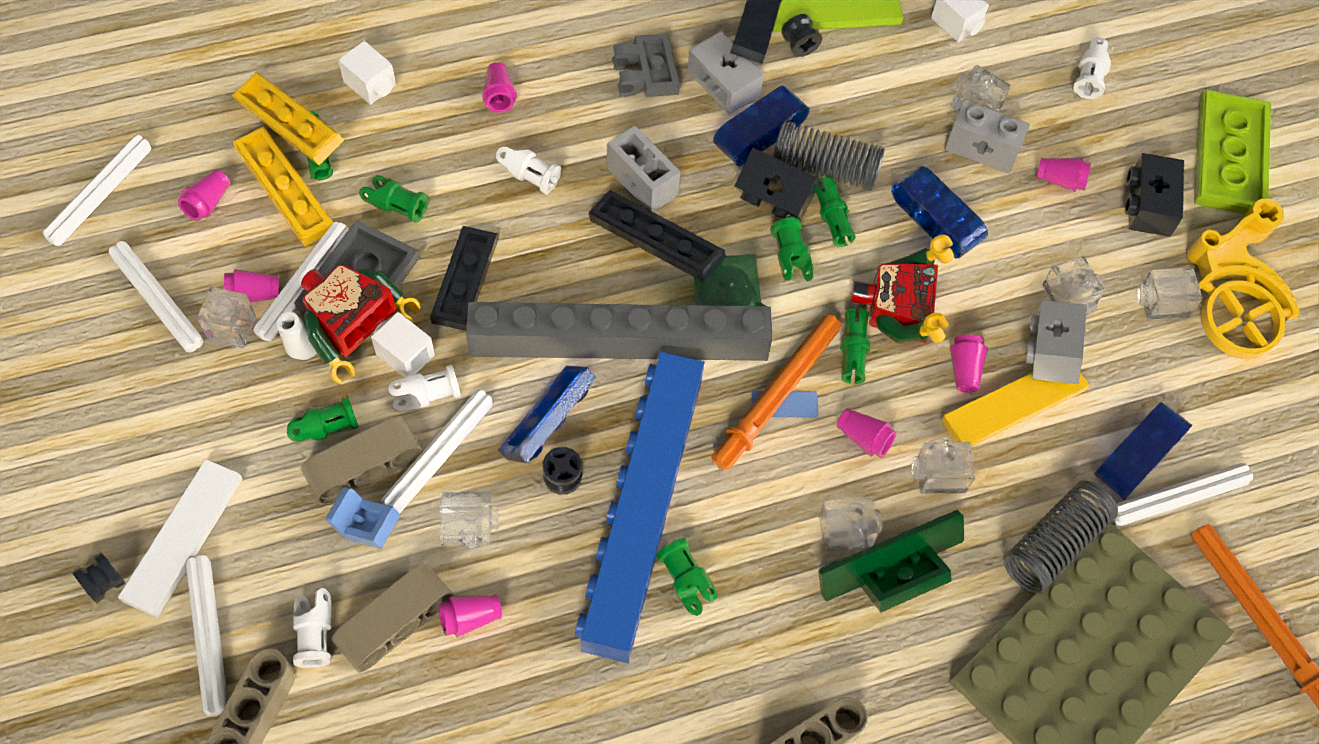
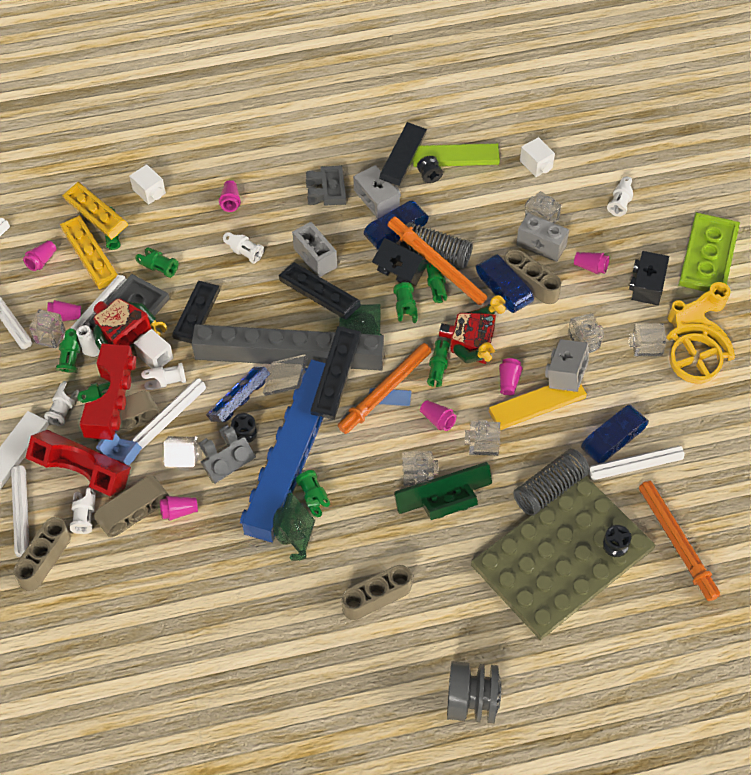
camera: 10 degrees right, 5 degrees down
none -> red arch [25,430,131,496]
none -> white piece [44,381,79,427]
none -> green piece [56,328,81,373]
none -> red arch [80,344,136,440]
none -> plate [198,425,256,484]
none -> clear piece [263,354,308,396]
none -> clear green hat [273,492,315,561]
none -> black tile [310,326,361,420]
none -> orange axle [387,216,488,305]
none -> dark tan beam [504,249,562,304]
none -> black wheel [603,525,632,557]

